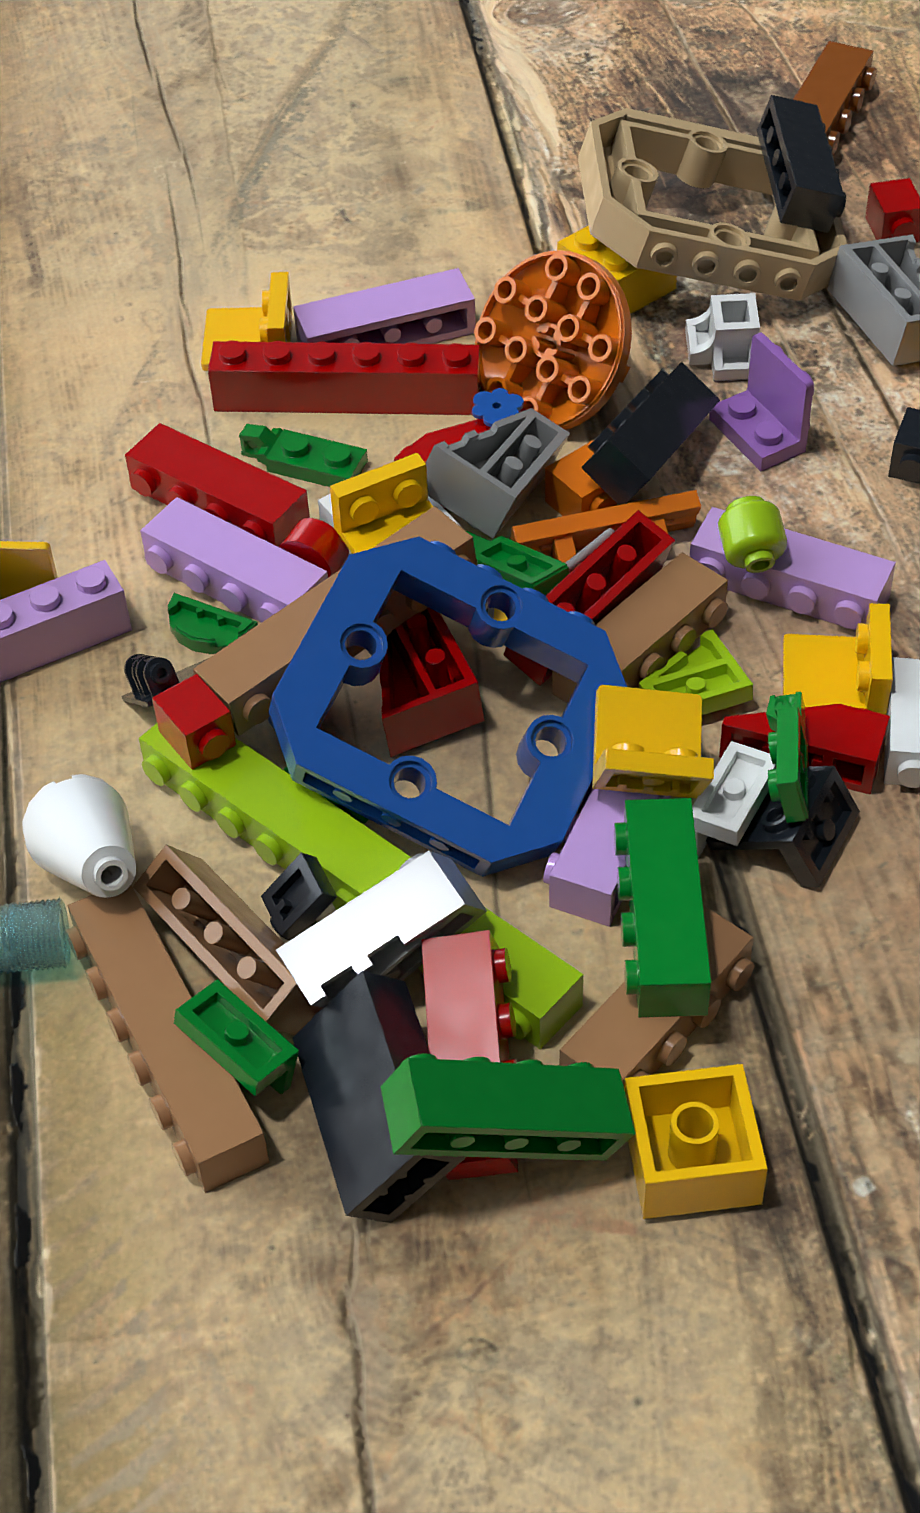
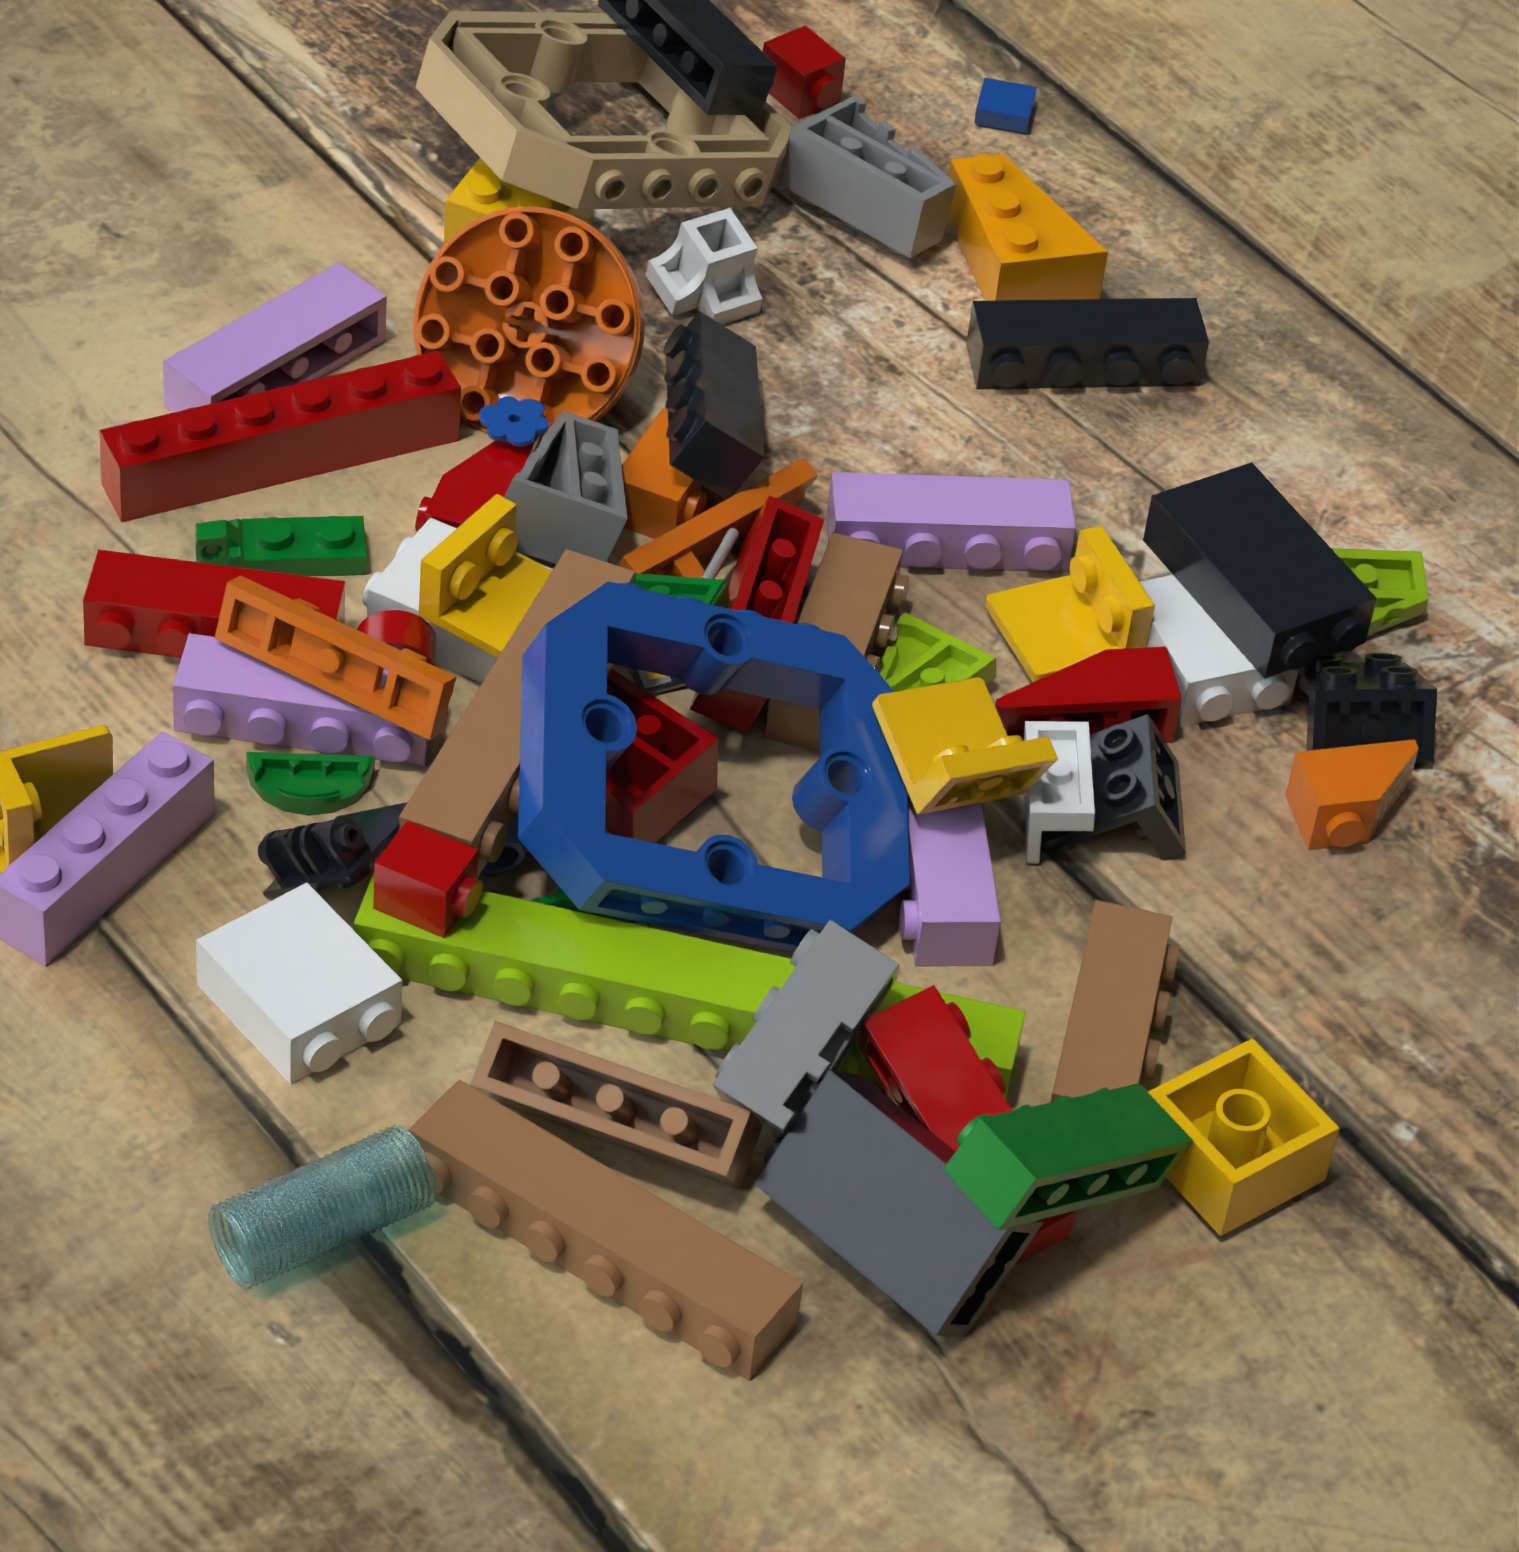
camera: 35 degrees left, 5 degrees down
white cone [22,774,136,898] -> none
green panel [174,979,299,1096] -> none
yellow bracket [201,272,293,371] -> none
black bracket [261,853,337,941] -> none
green brick [614,798,711,1018] -> none
medium lavender bracket [709,332,814,471] -> none
lime head [718,496,787,573] -> none
green hinge [766,692,808,823] -> none
none -> white brick [196,882,402,1085]
none -> orange hinge [214,576,457,740]

